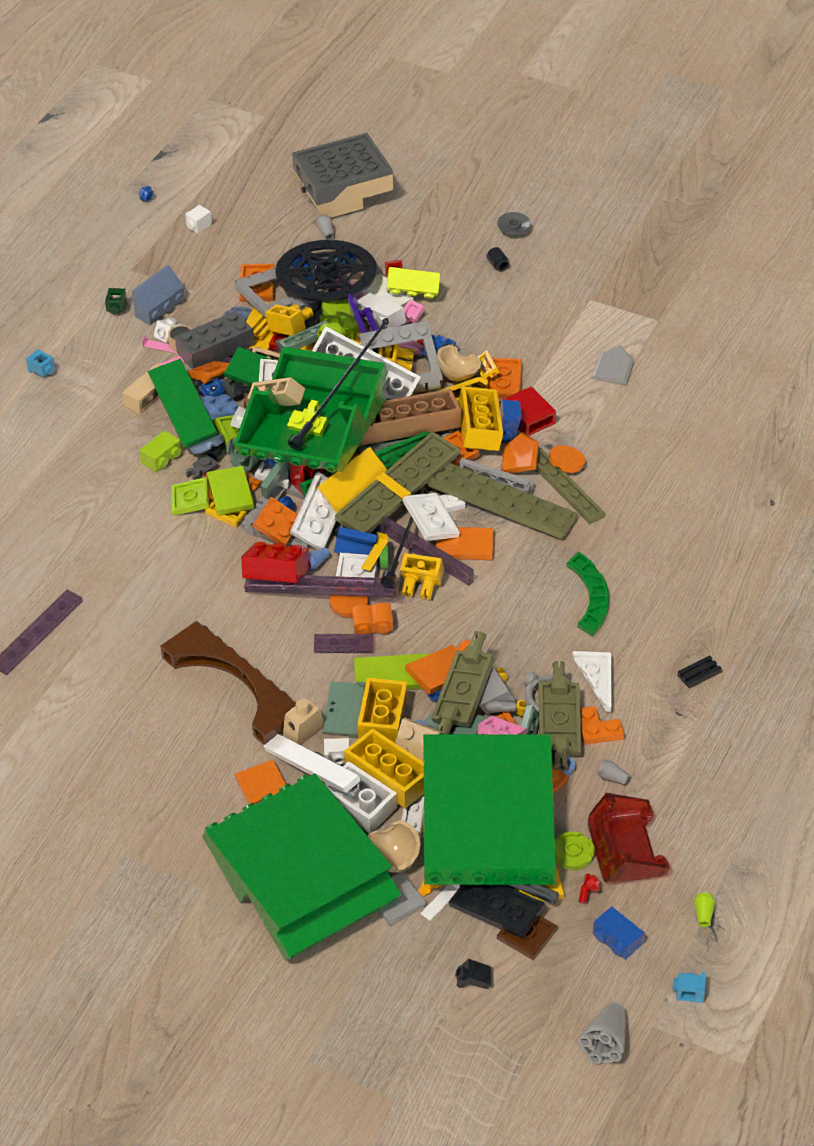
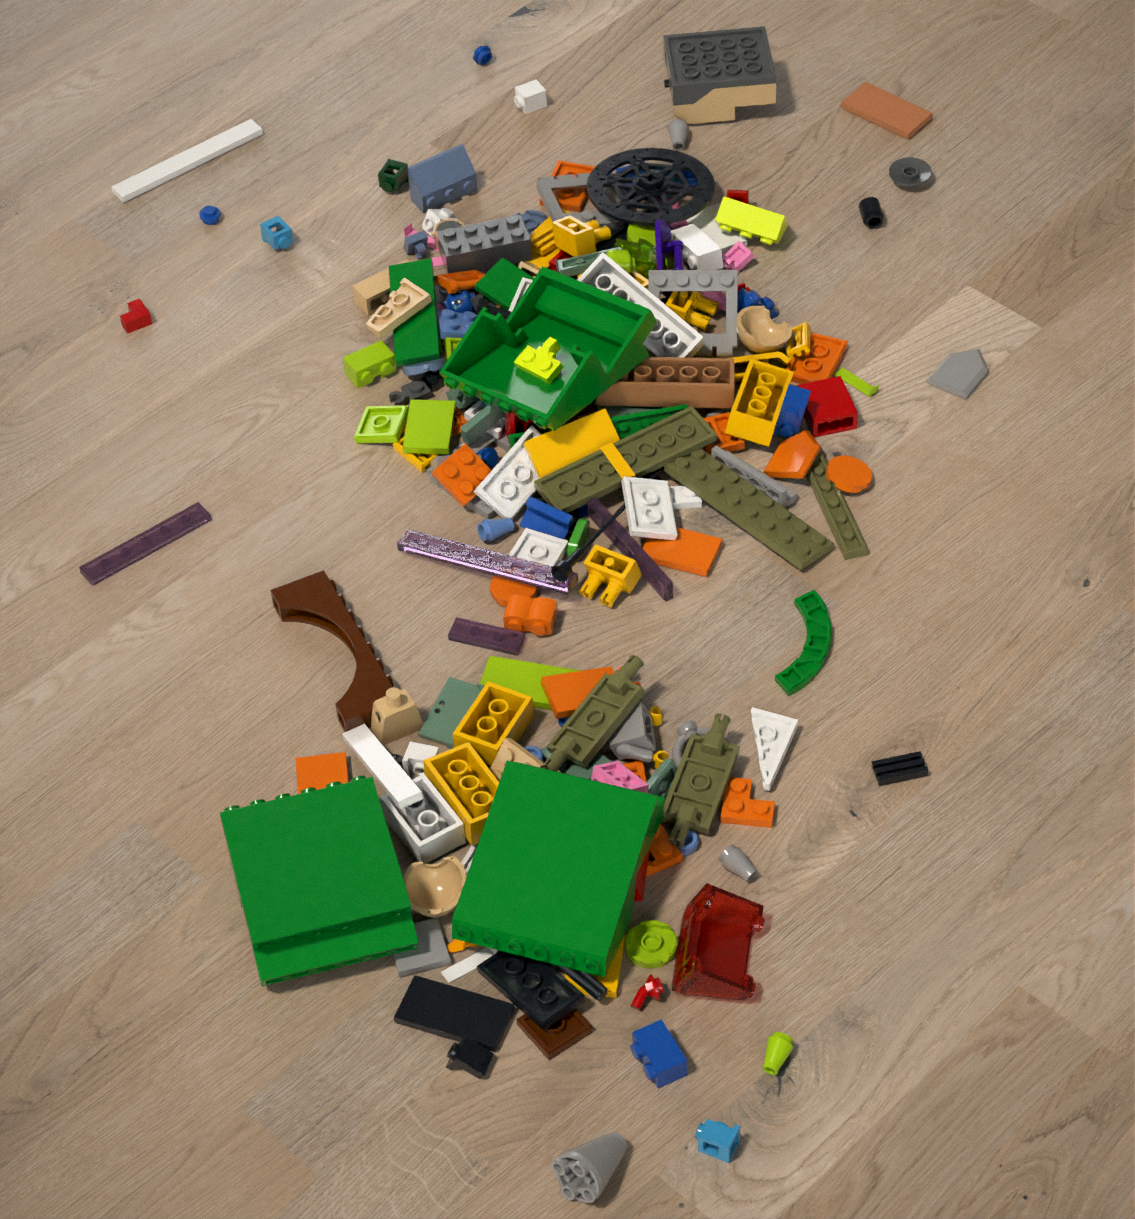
camera: 20 degrees right, 0 degrees up
red brick [241,542,309,583] -> none
tan slope [247,377,305,406] -> none
black piece [288,318,389,451] -> none
yellow piece [361,532,389,571] -> none
none -> tan wing [366,278,432,338]
none -> black tile [394,975,515,1052]
none -> sand blue tile [404,230,428,259]
none -> lime piece [834,368,880,397]
none -> nougat tile [841,82,933,139]

